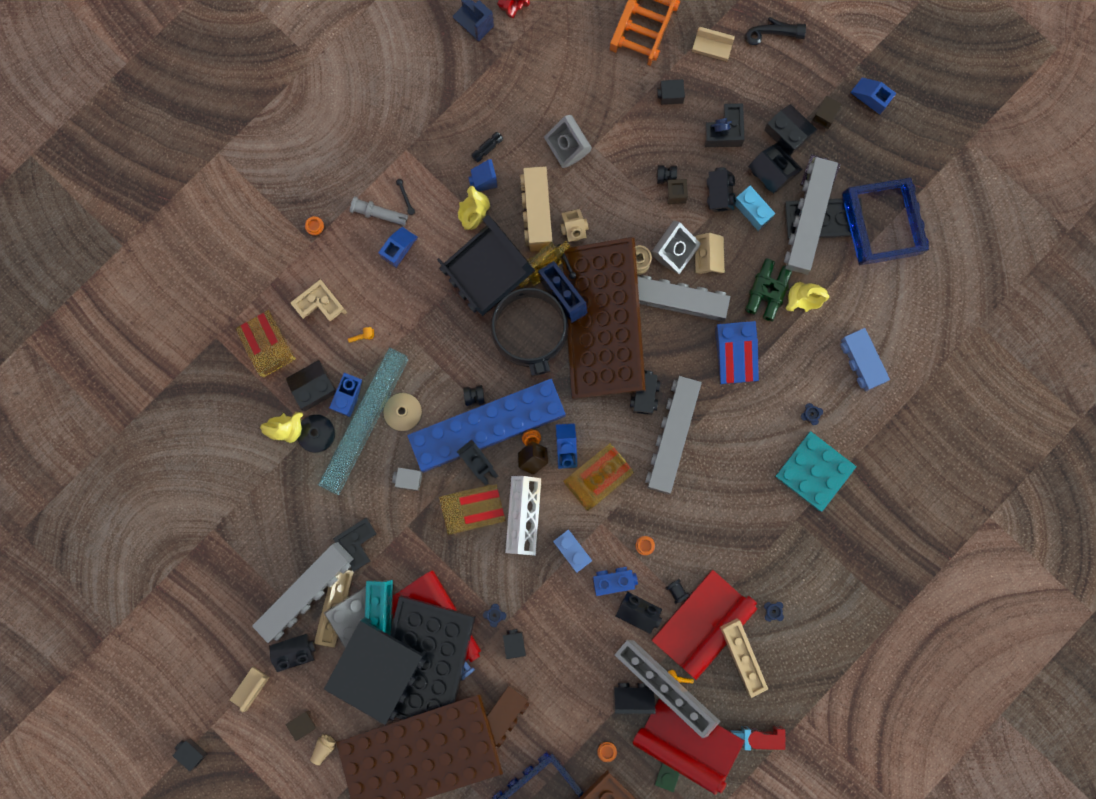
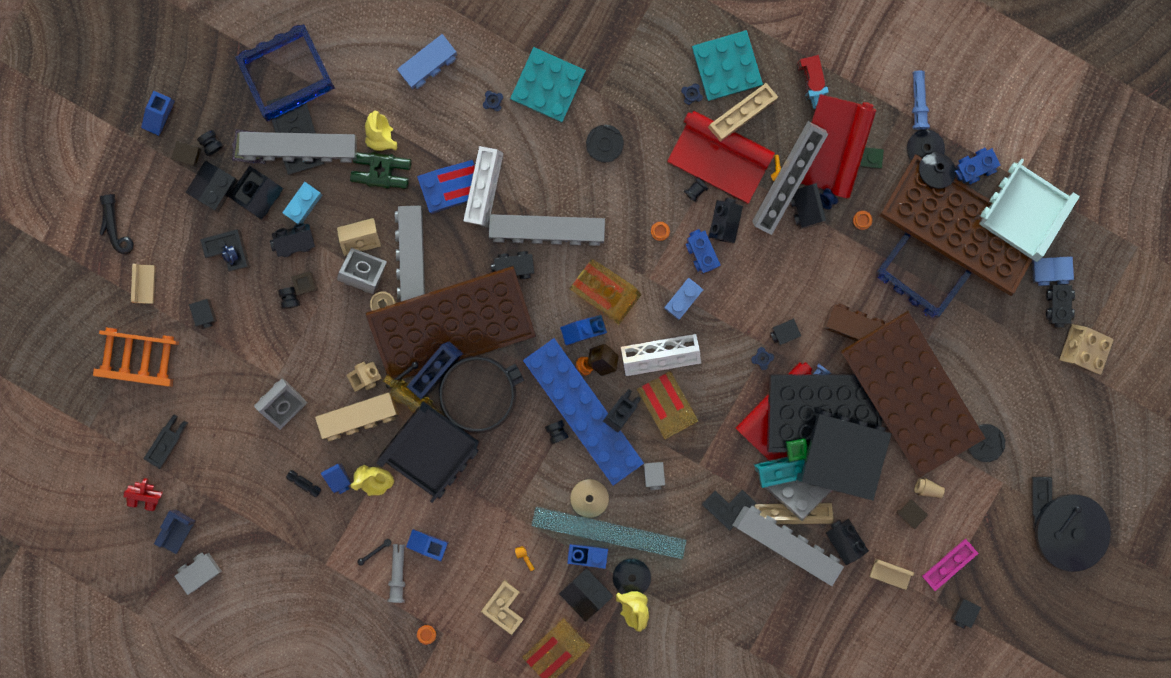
camera: 105 degrees left, 5 degrees up
none -> black hinge [144,414,188,469]
none -> light grey brick [175,553,222,595]
none -> black wheel [197,130,223,156]
none -> white fence [464,146,504,228]
none -> black tile [586,124,624,163]
none -> teal plate [692,30,763,101]
none -> green tile [786,439,807,462]
none -> dark blue plate [820,188,838,210]
none -> dark pink plate [922,539,979,591]

